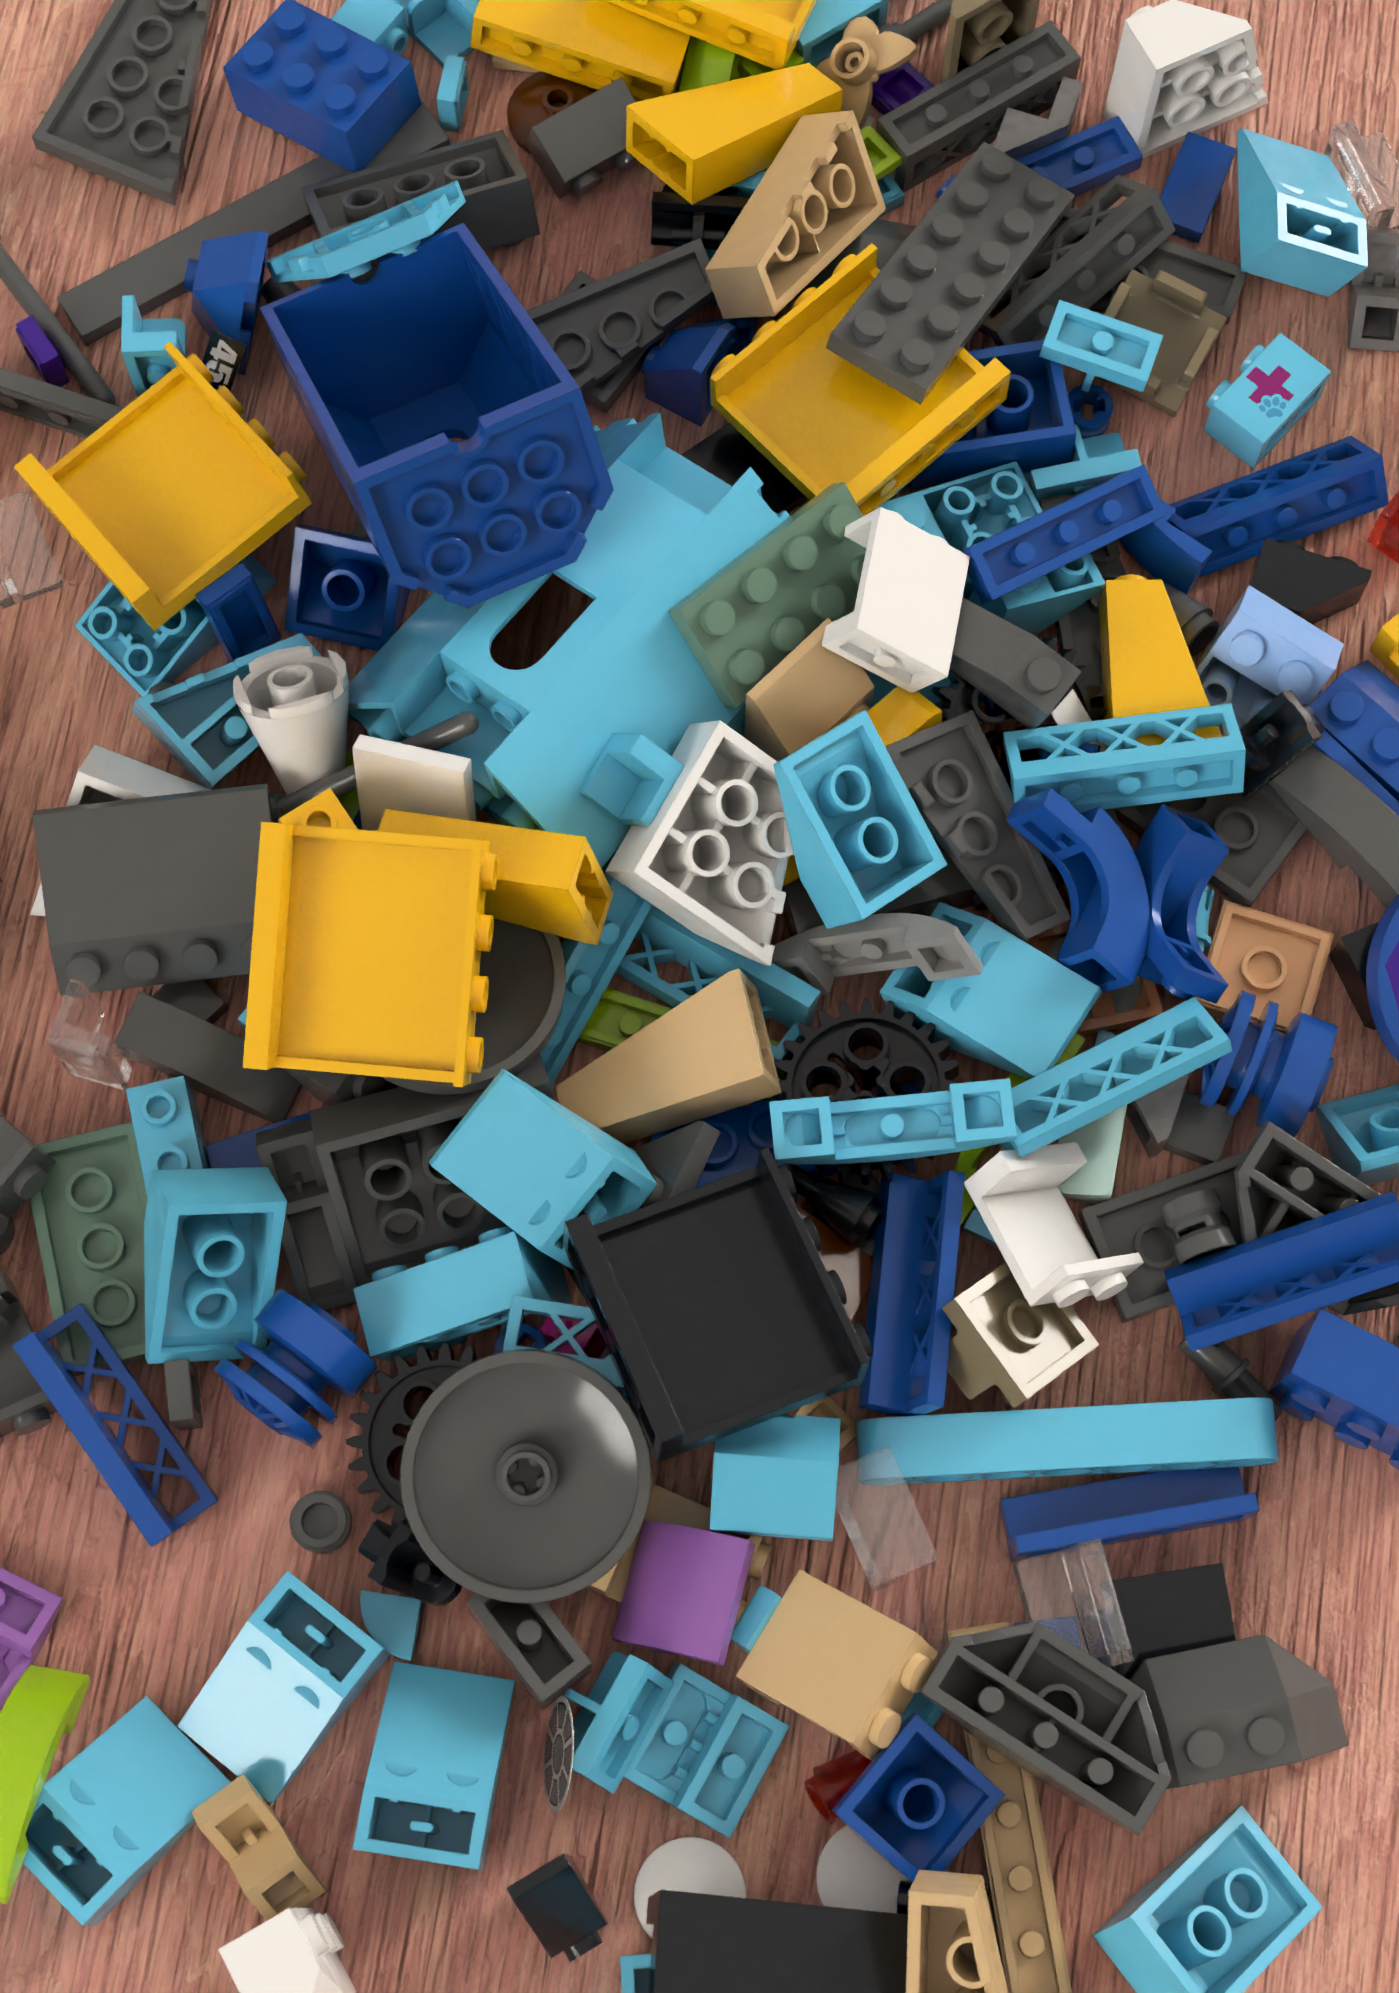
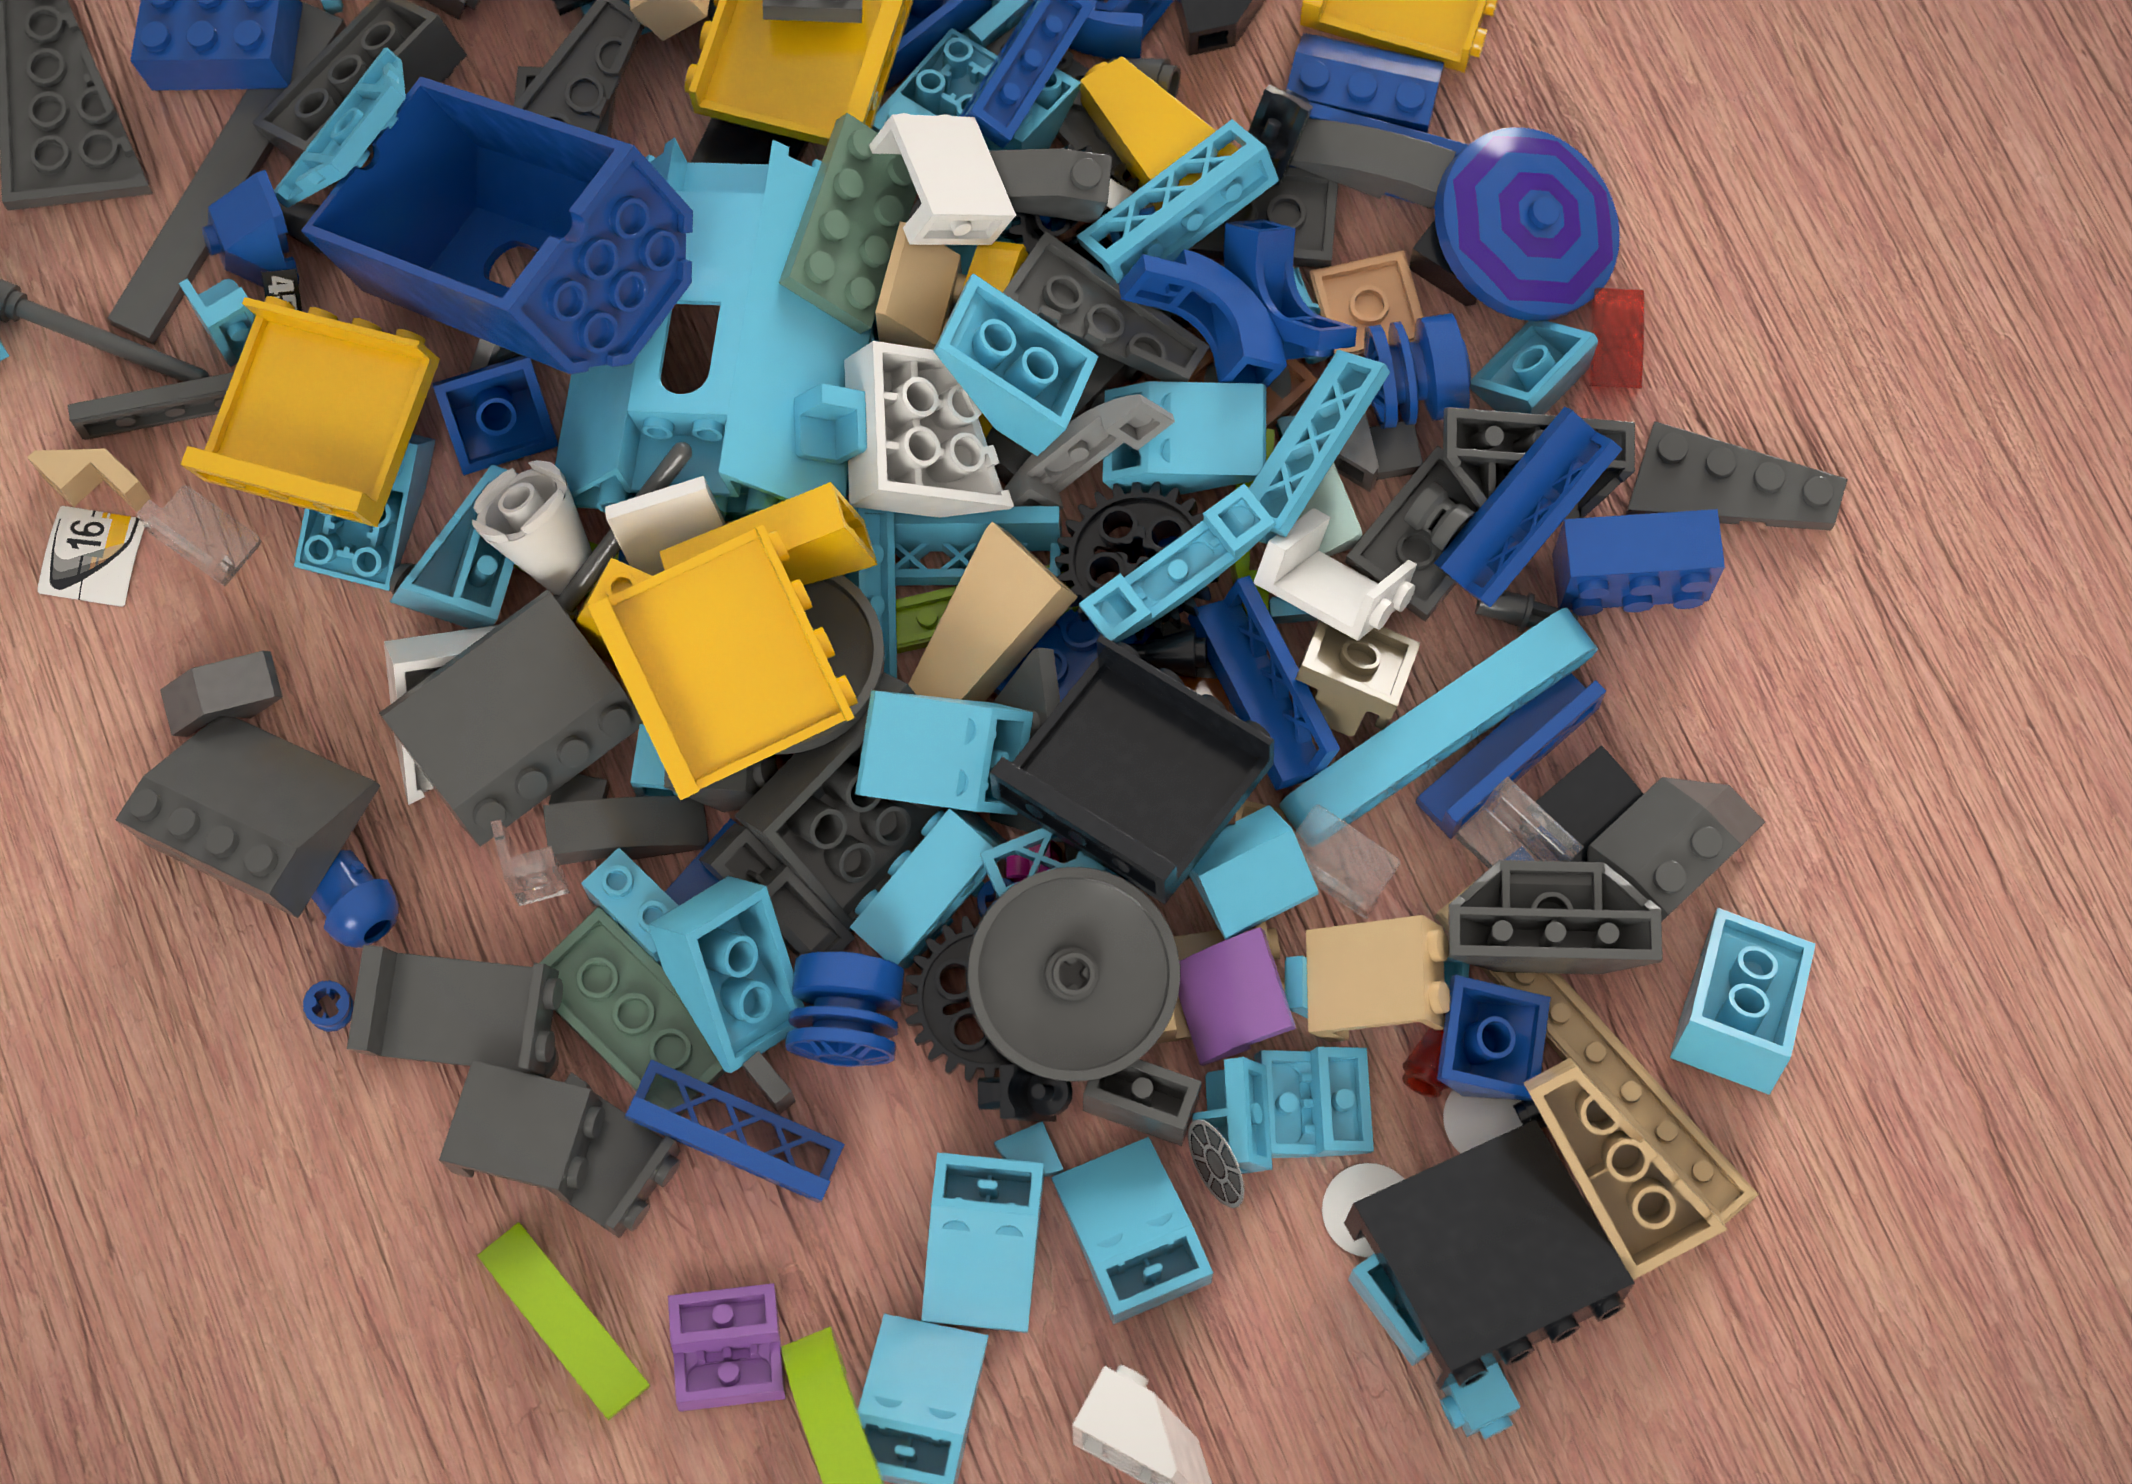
camera: 30 degrees left, 0 degrees up
dark purple tile [15,315,70,387] -> none
tan slope [191,1774,326,1921] -> none
blue tile [196,562,282,662] -> none
dark grey tile [290,1491,352,1554] -> none
black slope [506,1853,608,1962] -> none
blue slope [641,317,756,427] -> none
light blue slope [1195,585,1343,726] -> none

